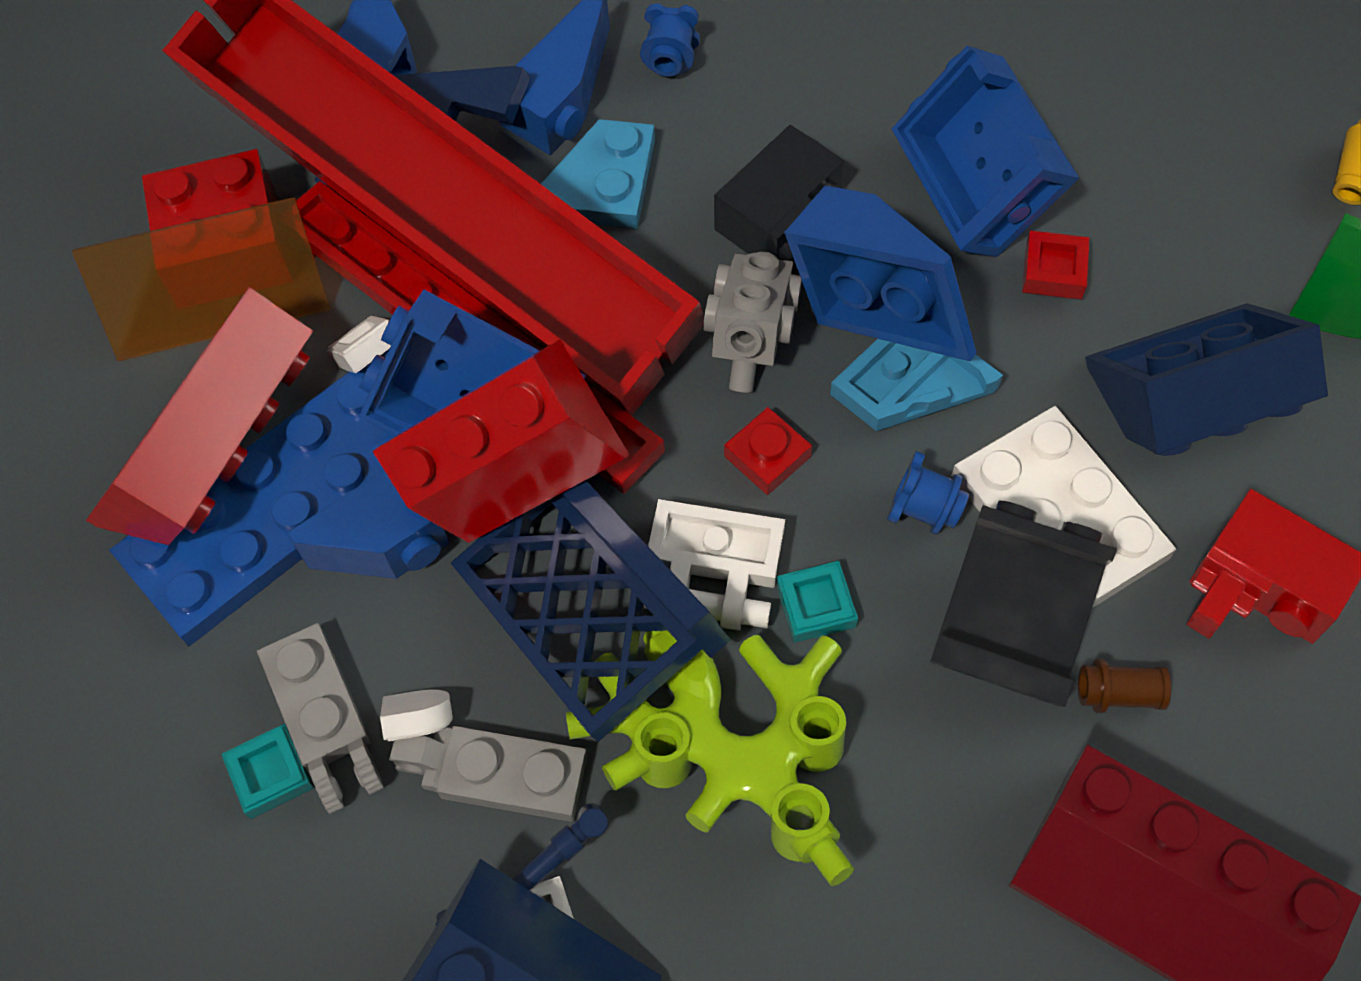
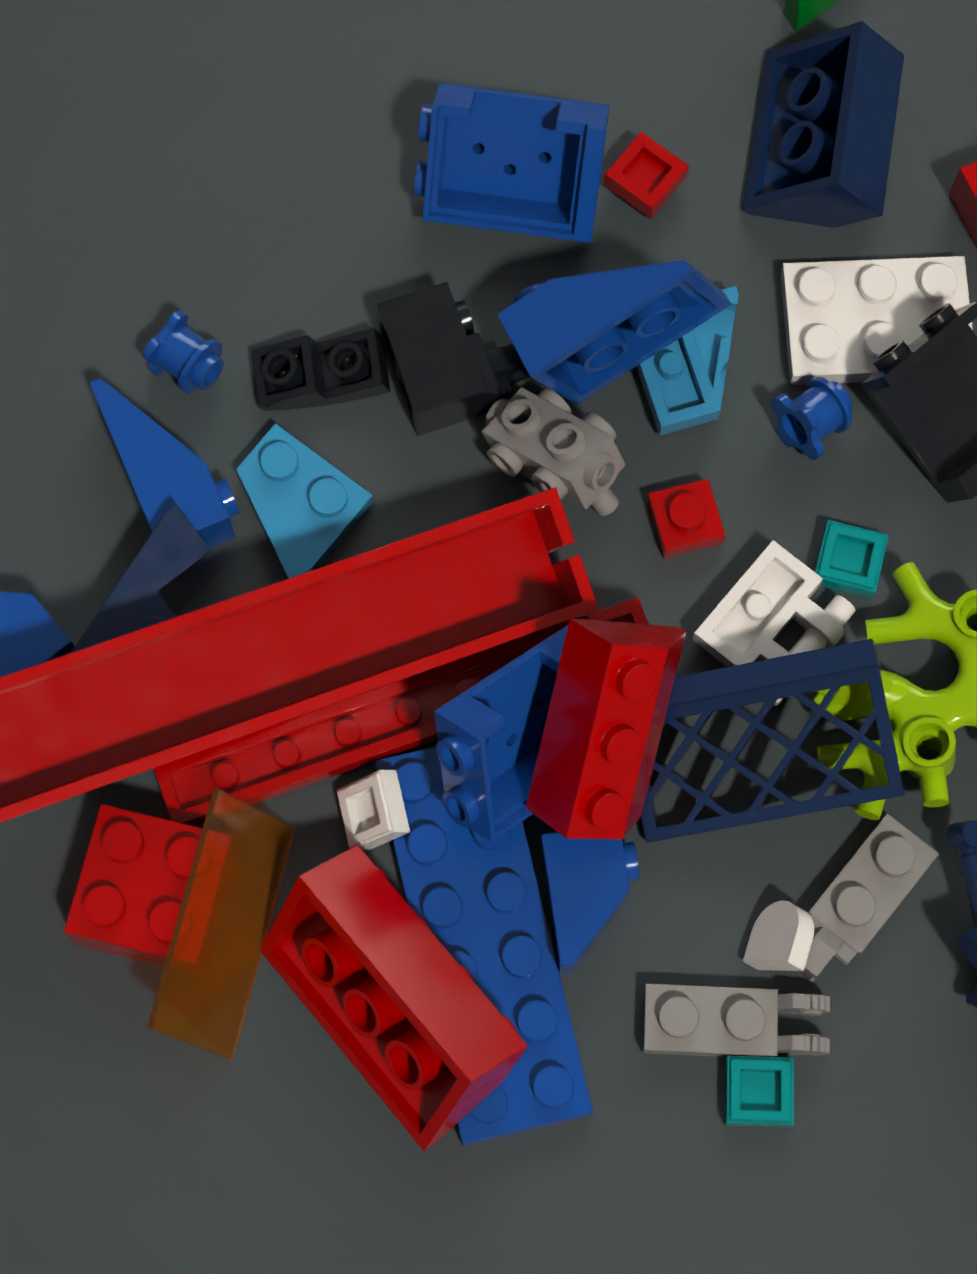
camera: 65 degrees left, 10 degrees up
none -> black slope [251,328,391,411]

